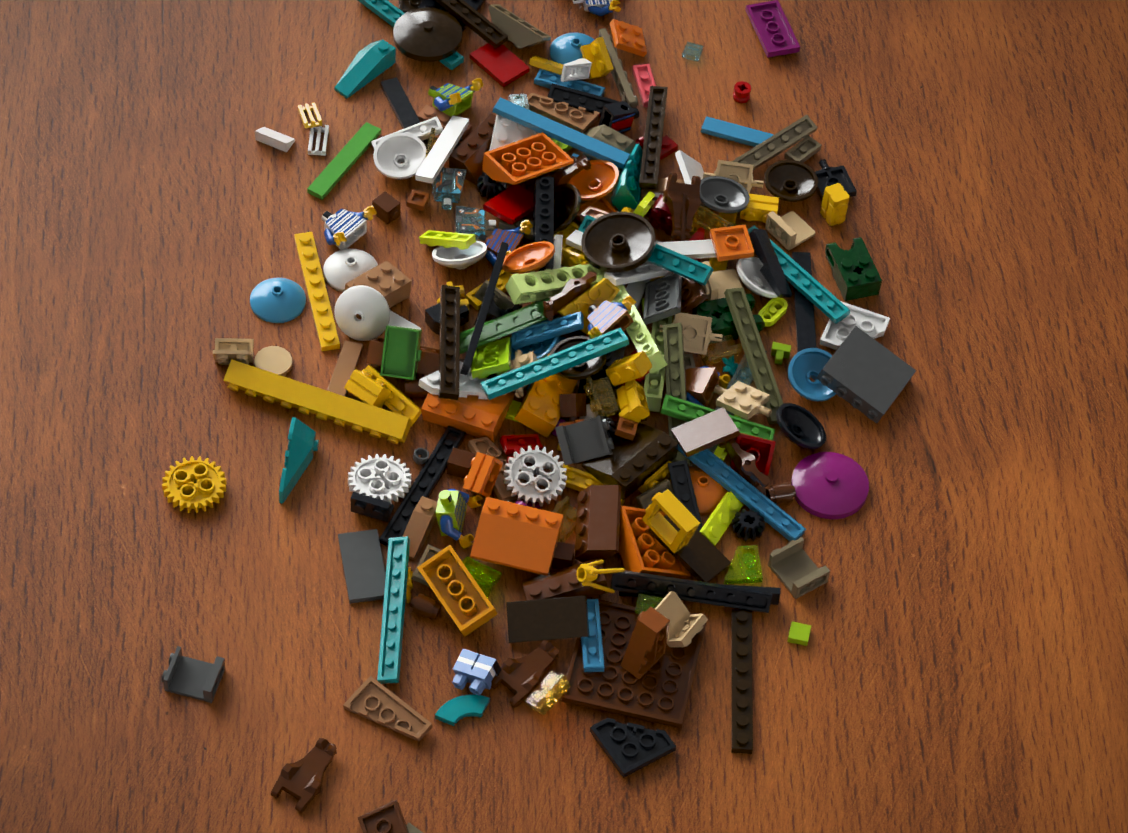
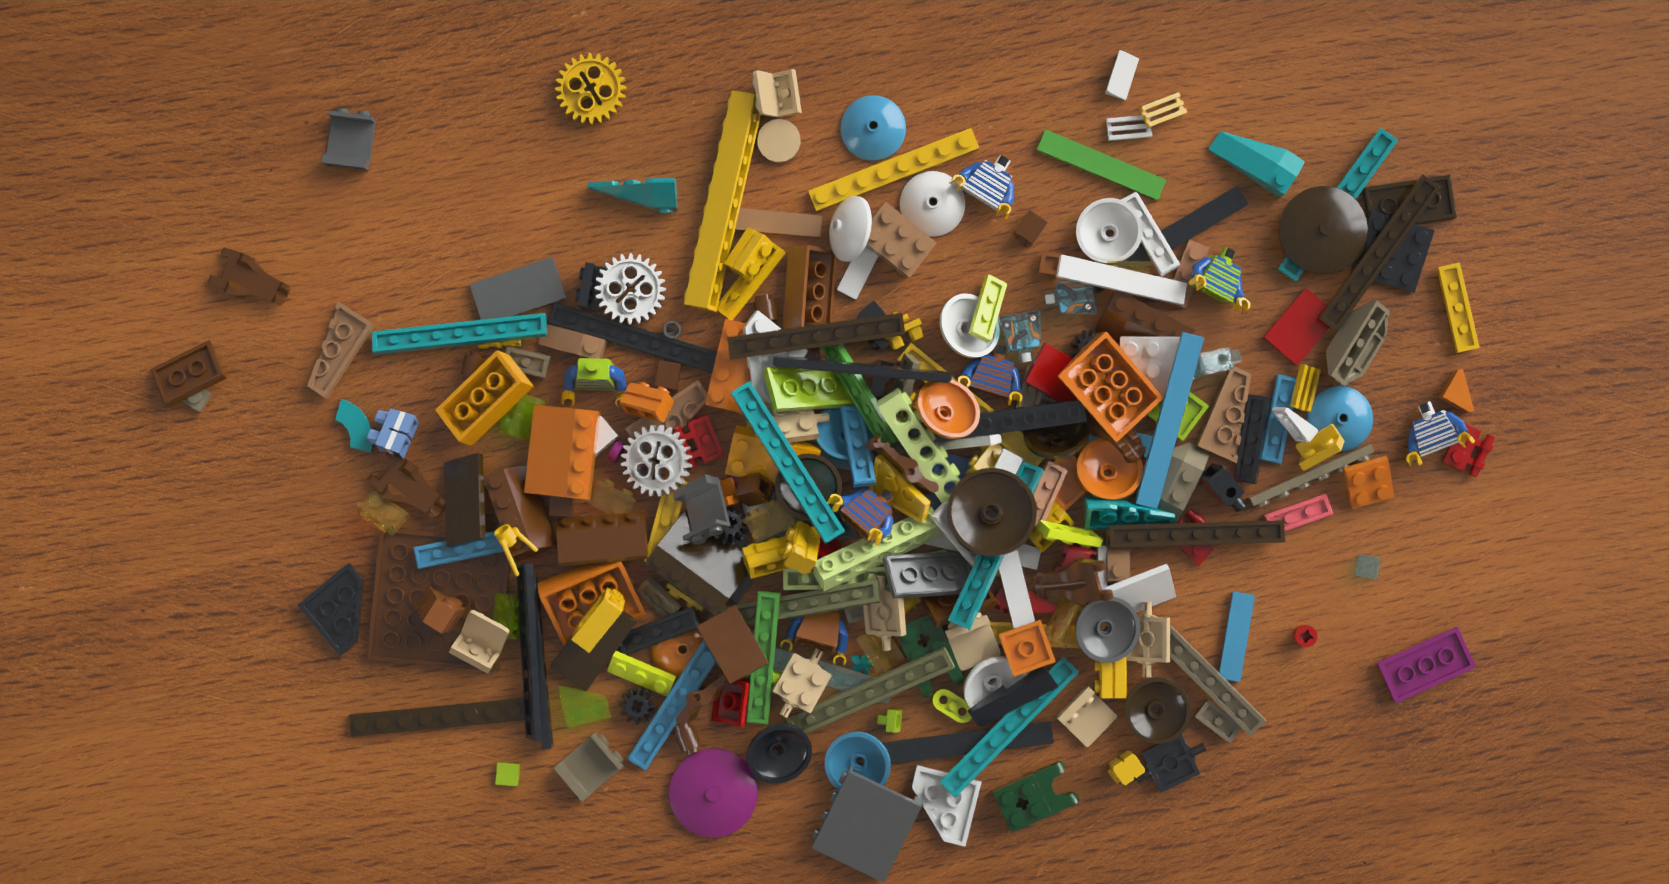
camera: 90 degrees right, 35 degrees up
bright green container [380,325,422,380] -> none
dark orange plate [615,417,638,441] -> none

